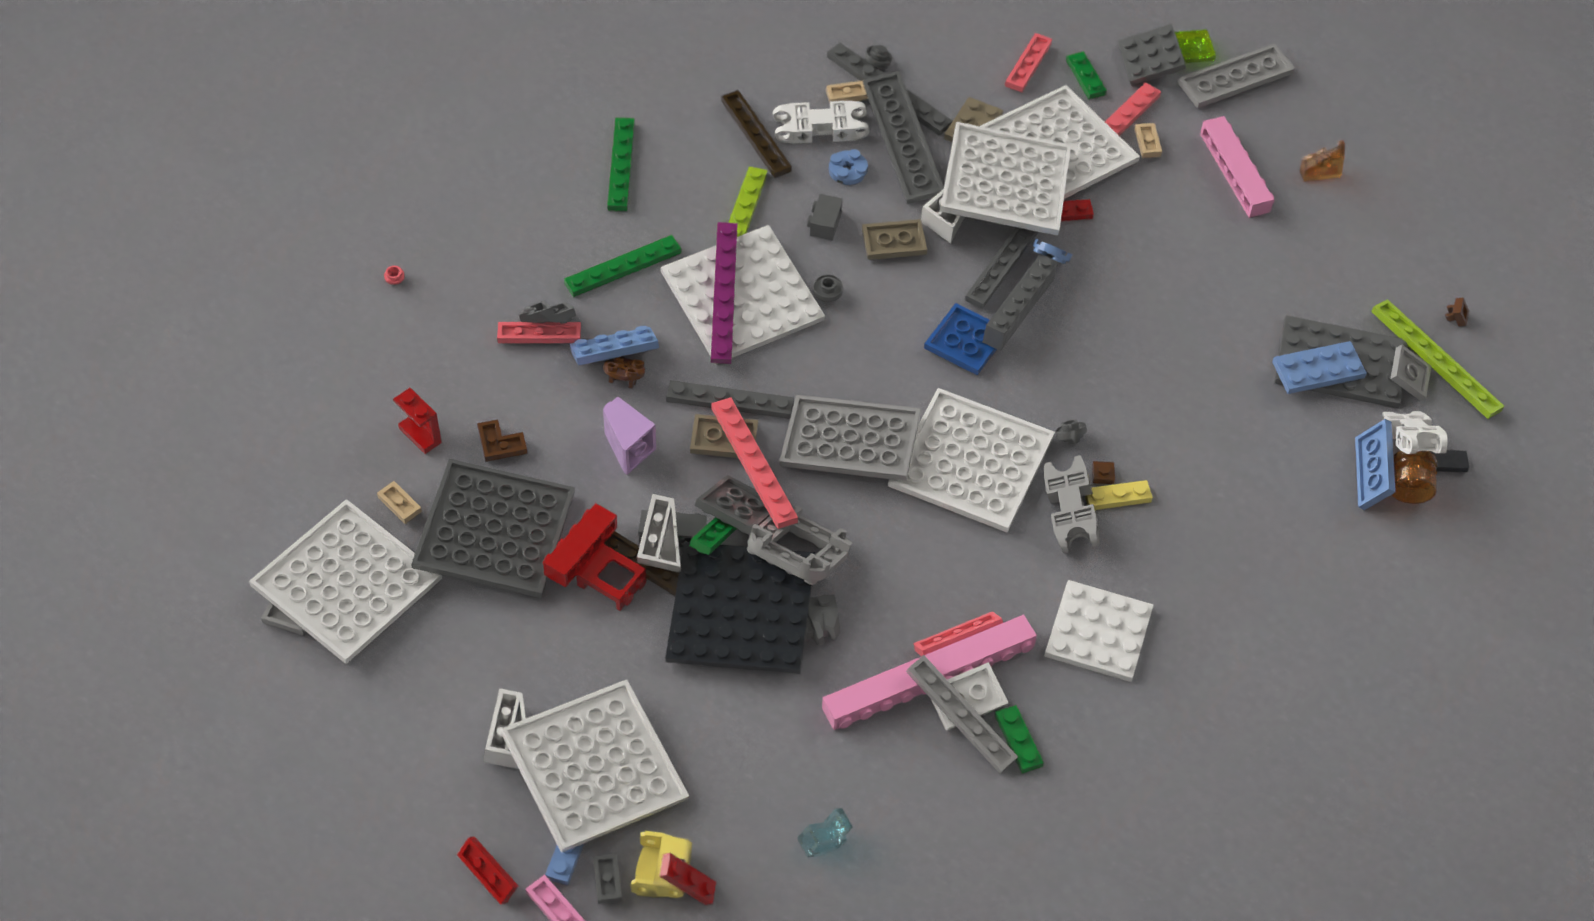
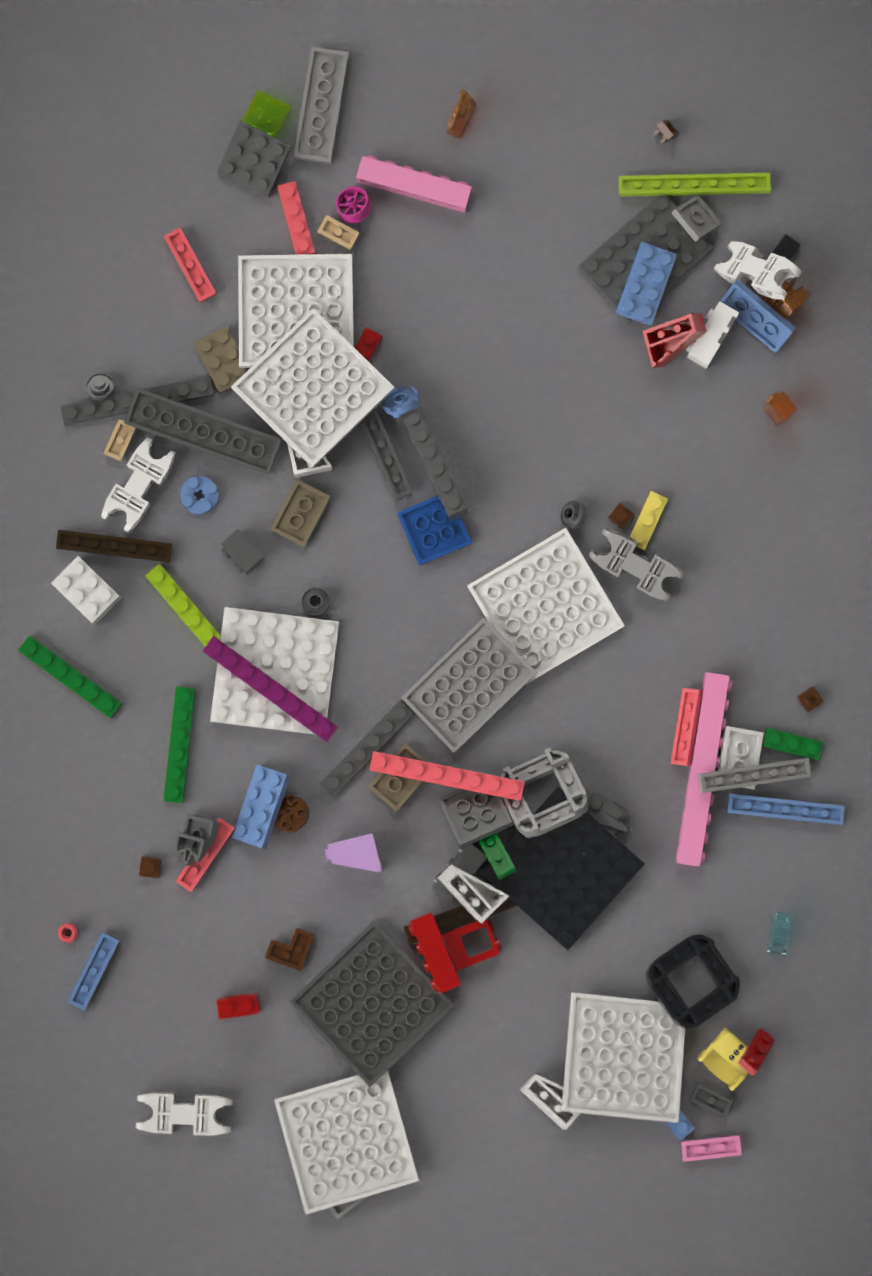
camera: 55 degrees left, 30 degrees up
tan plate [377,481,422,524] -> none
red plate [457,836,519,905] -> none
white plate [1044,580,1153,682] -> none
green plate [1066,51,1107,100] -> none
none -> white brick [51,556,122,625]
none -> medium blue plate [67,932,120,1011]
none -> white piece [136,1092,233,1136]
none -> reddish brown plate [139,857,161,878]
none -> dark pink wheel [335,186,372,223]
none -> wedge [642,313,707,368]
none -> black plate [645,934,740,1029]
none -> white wedge [686,301,739,368]
none -> medium blue plate [727,794,845,825]
none -> clear orange brick [763,391,797,426]
none -> reddish brown tile [797,686,824,713]

